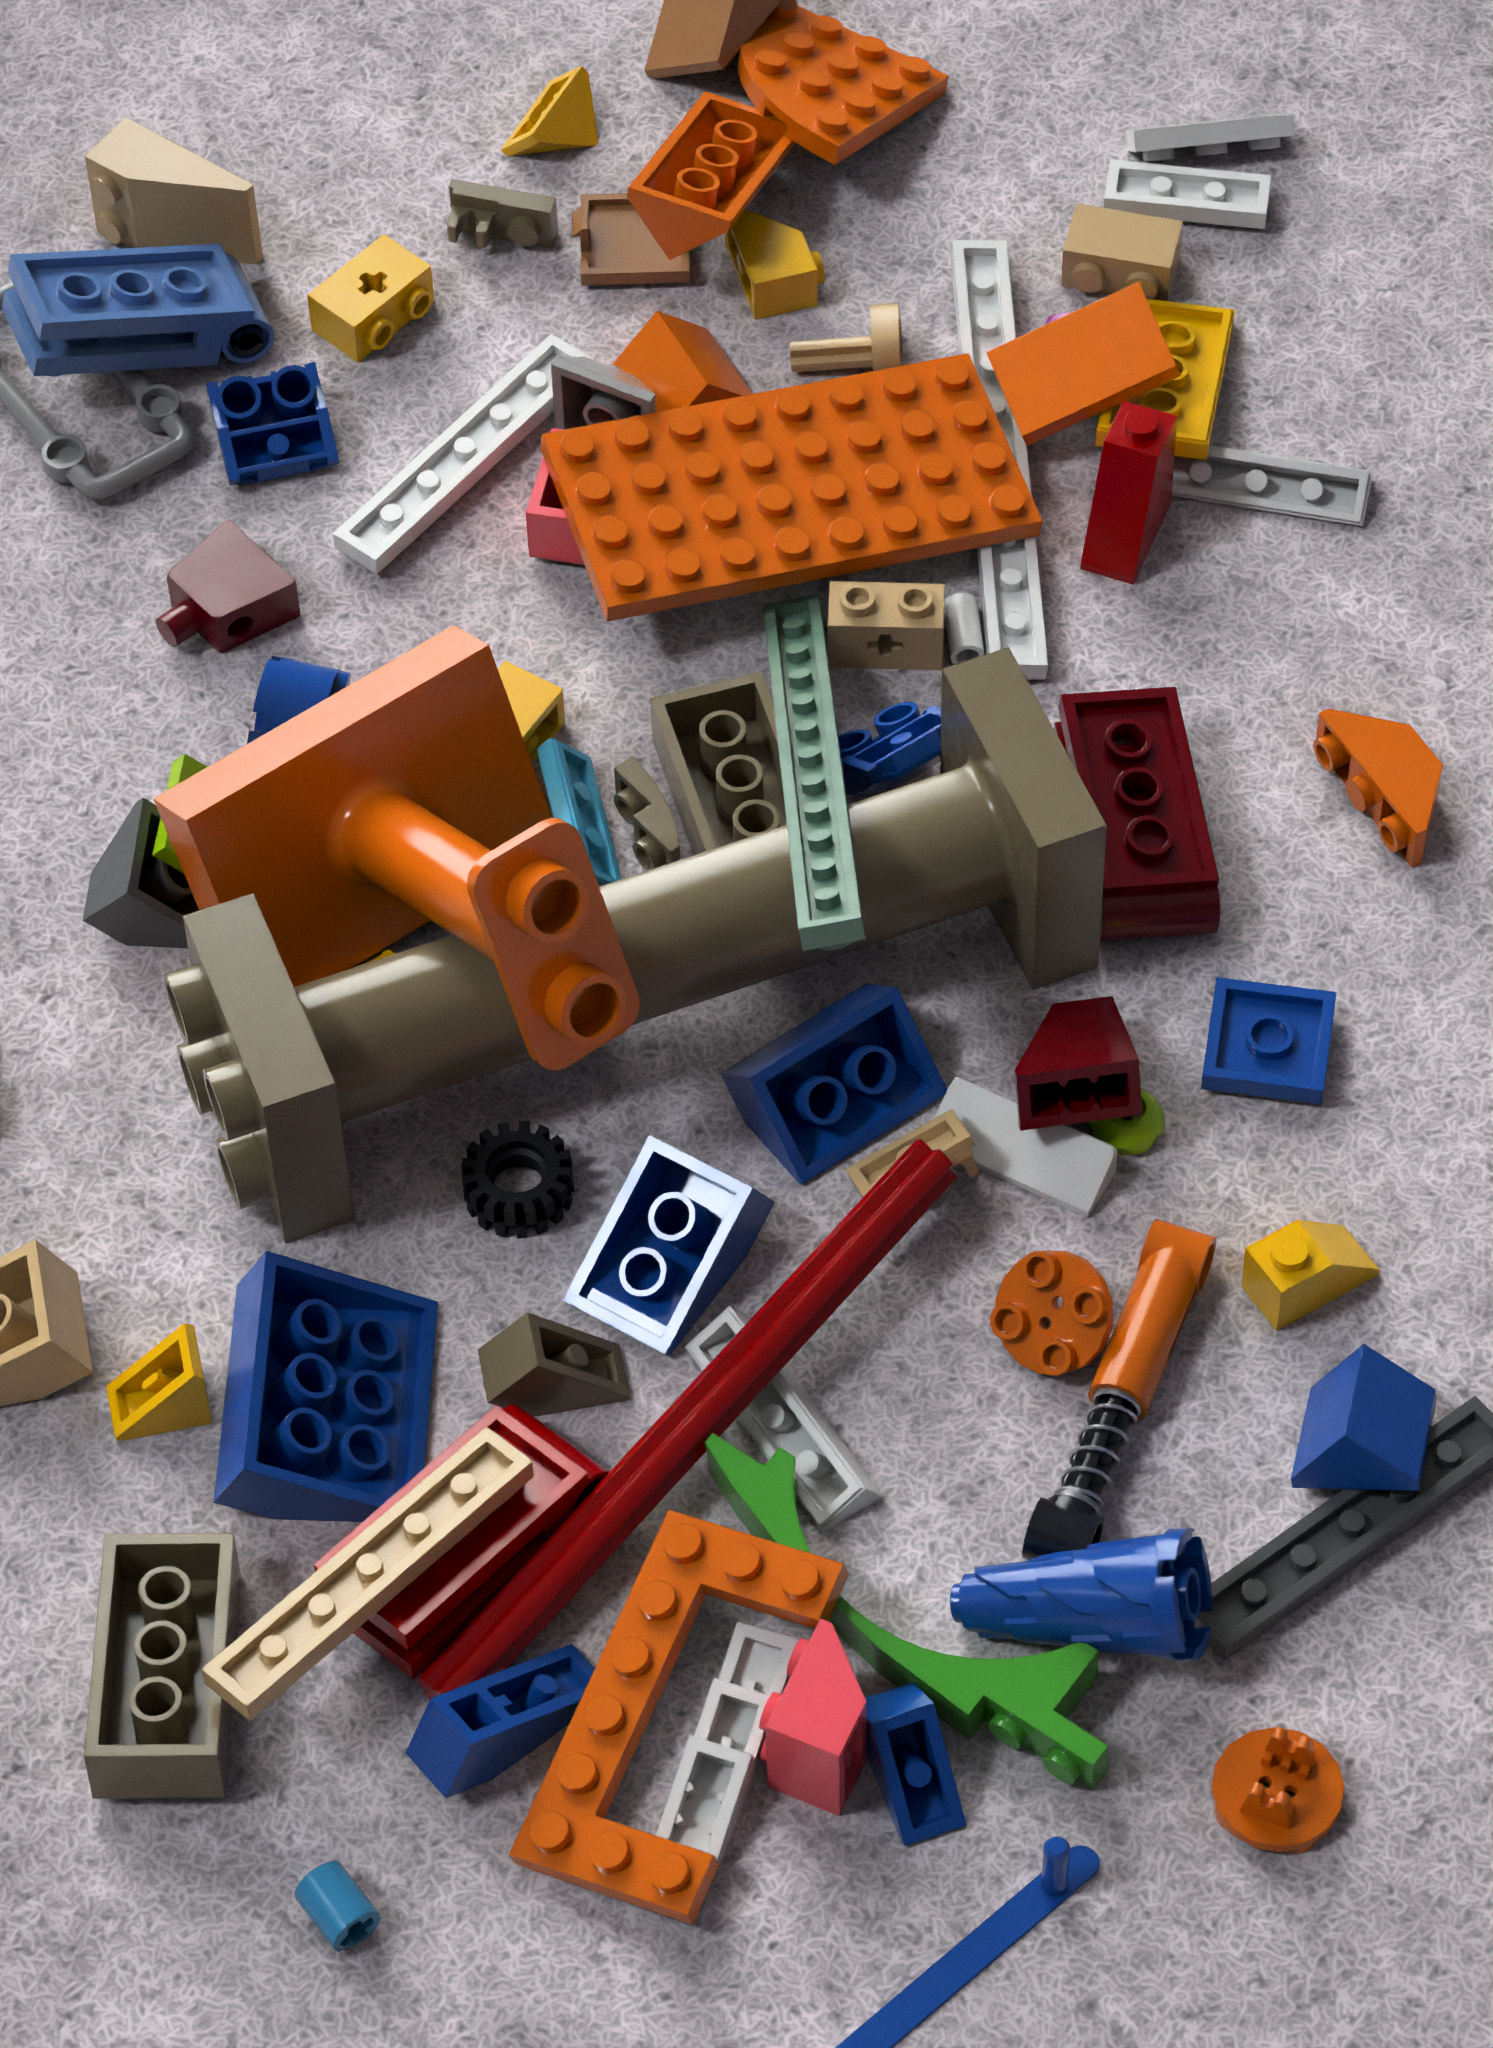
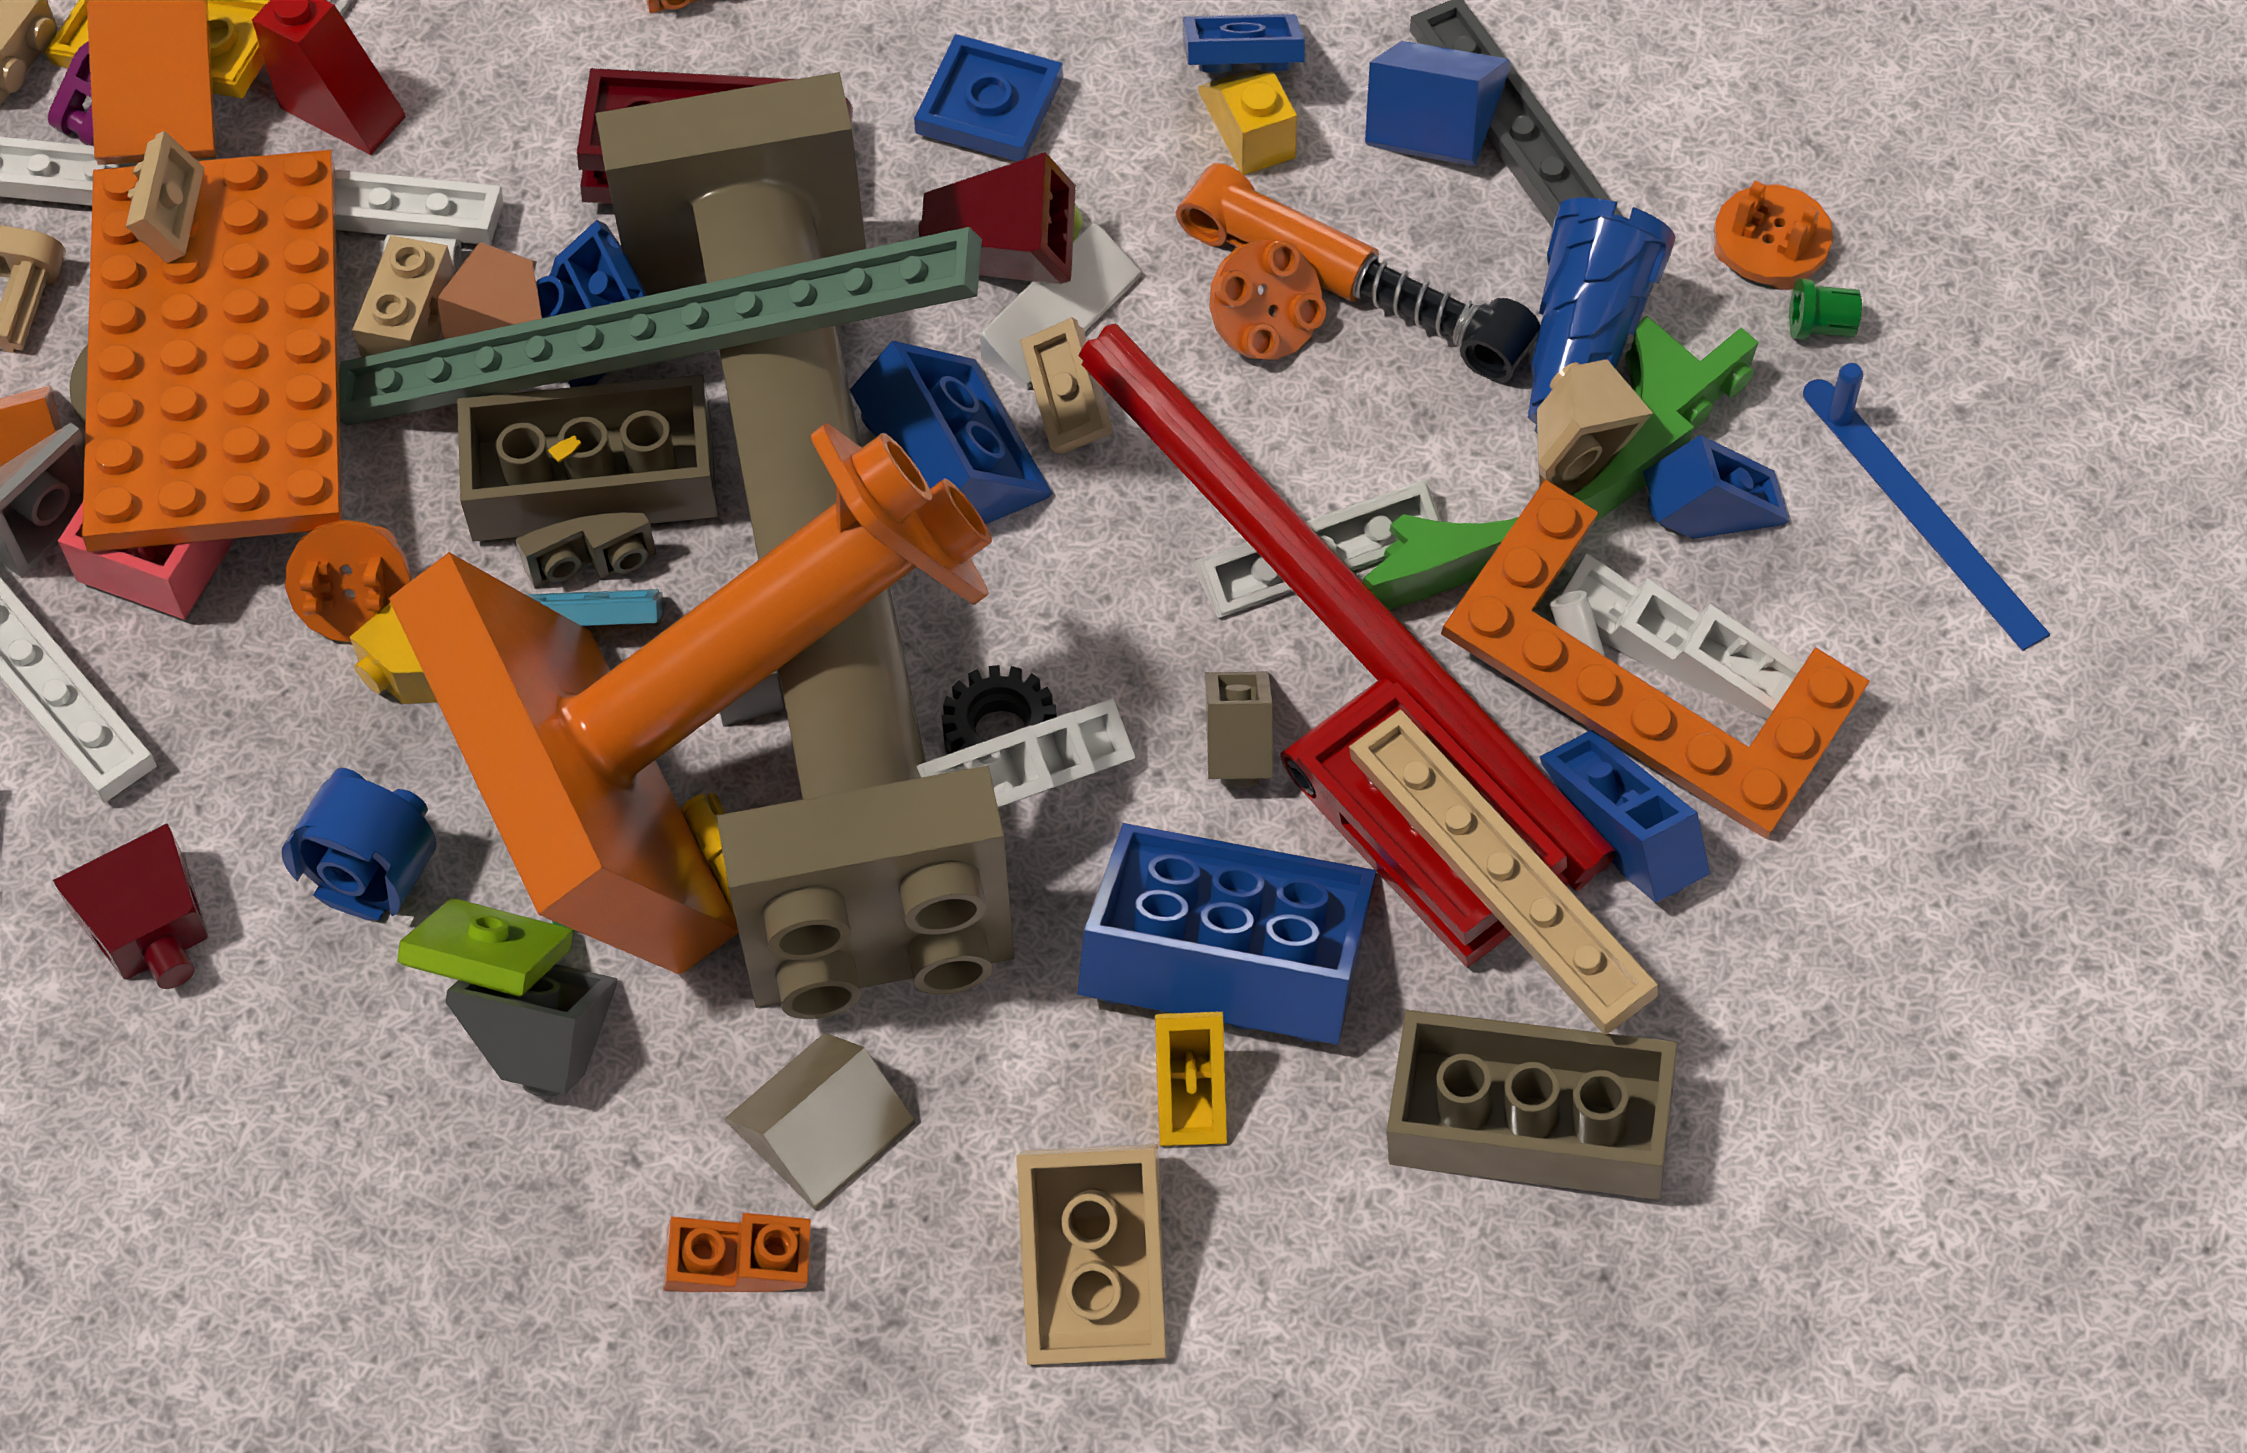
camera: 80 degrees left, 5 degrees up
dark azure piece [294,1861,381,1952] -> none
blue slope [563,1135,775,1356] -> none
coral slope [759,1619,866,1816] -> none
none -> tan plate [126,131,204,263]
none -> orange plate [285,519,412,642]
none -> nougat slope [437,242,542,340]
none -> yellow piece [547,435,581,463]
none -> dark tan slope [725,1033,915,1211]
none -> white slope [917,698,1136,808]
none -> blue plate [1182,14,1305,73]
none -> tan slope [1537,359,1653,495]
none -> white piece [1550,591,1605,656]
none -> green bush [1789,278,1862,339]

